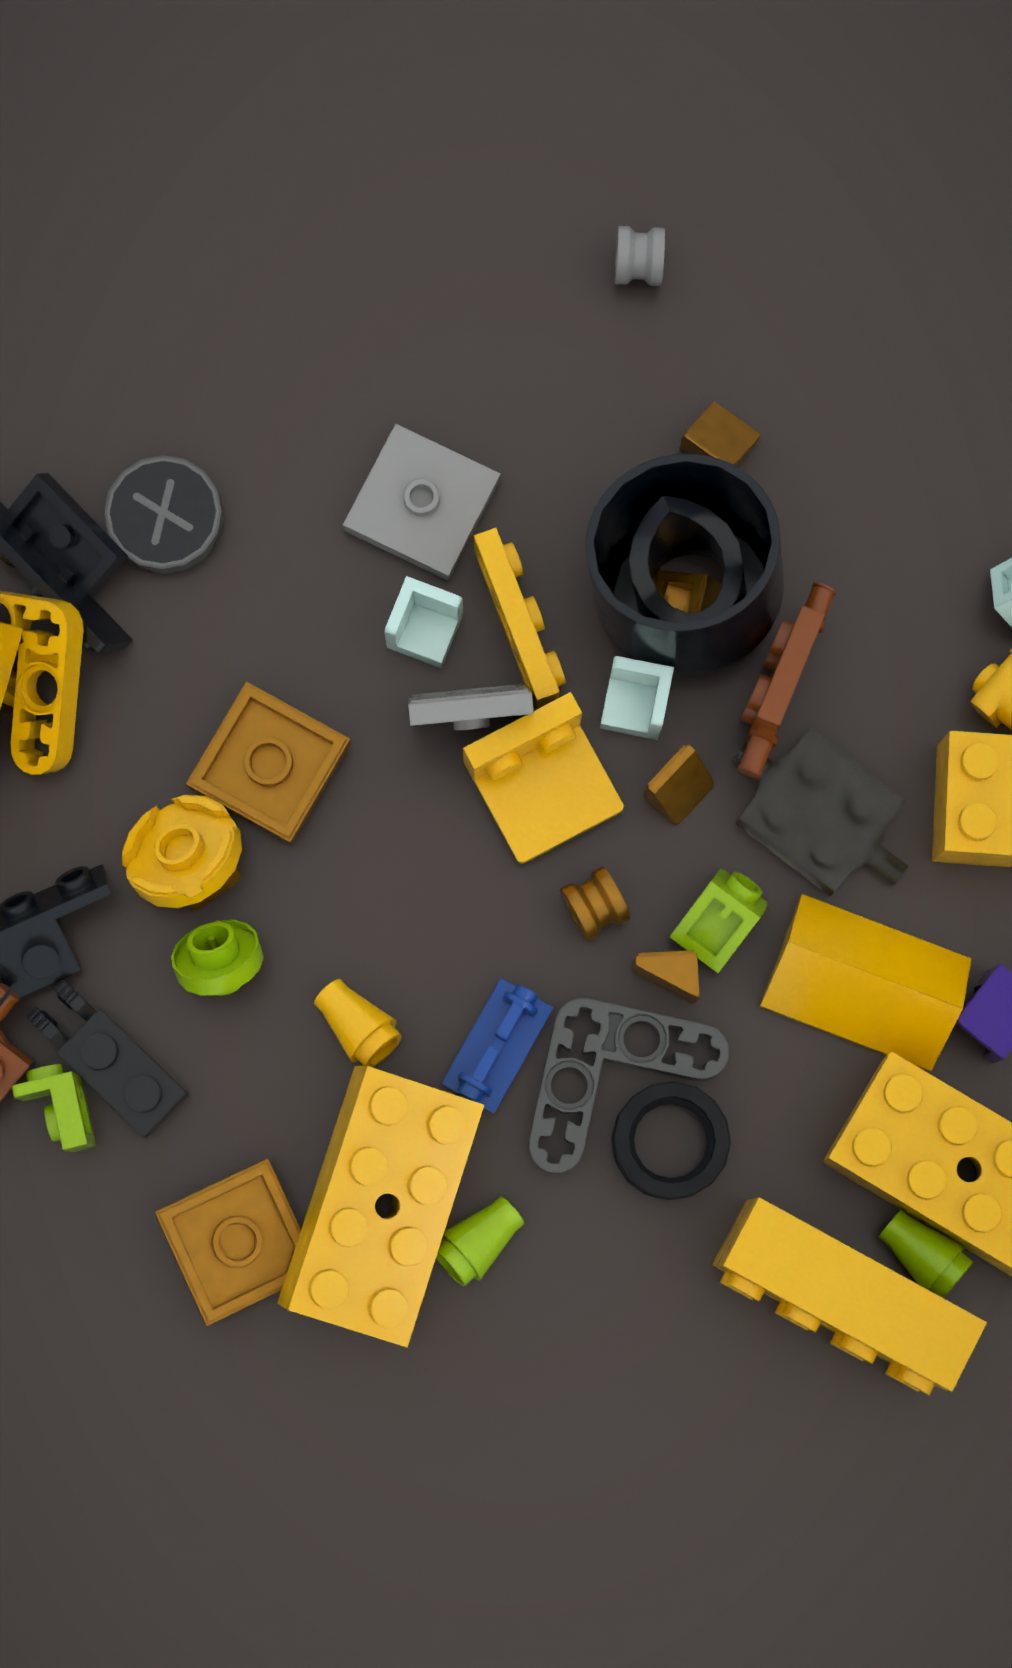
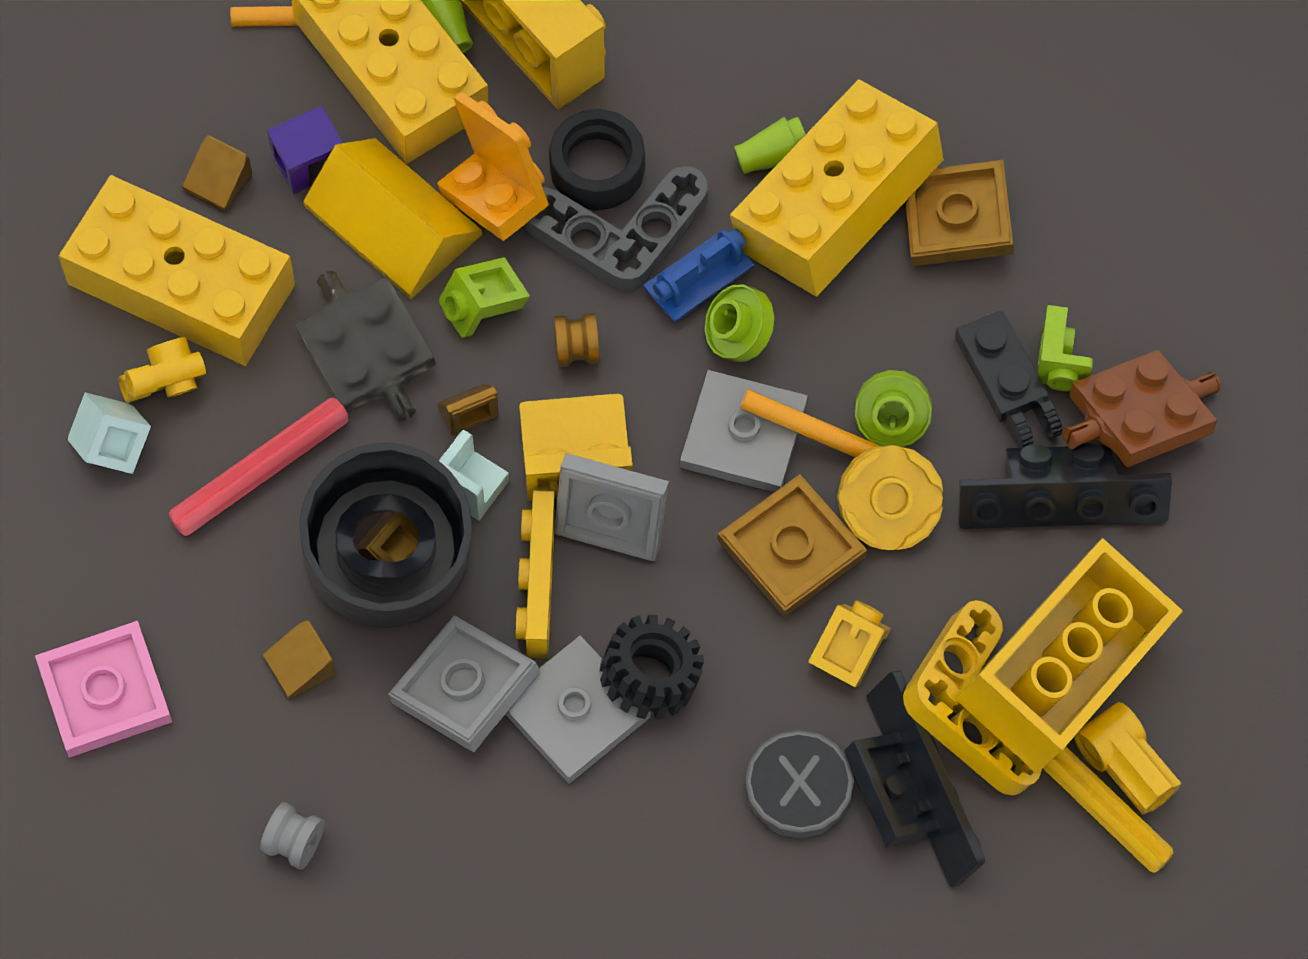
camera: 155 degrees left, 15 degrees down
yellow cone [314,979,402,1067] -> none
light aqua panel [384,576,463,669] -> none
pearl gold slope [632,950,699,1003] -> none
dark orange plate [737,582,837,779] -> none
none -> bright pink tile [35,621,172,758]
none -> coral axle [169,397,349,536]
none -> light grey plate [388,615,540,753]
none -> light orange bracket [437,92,549,241]
none -> black tyre [599,614,704,720]
none -> light grey plate [680,370,808,492]
none -> lime plate [704,284,775,362]
none -> light orange bar [739,389,880,458]
none -> yellow bracket [808,600,891,687]

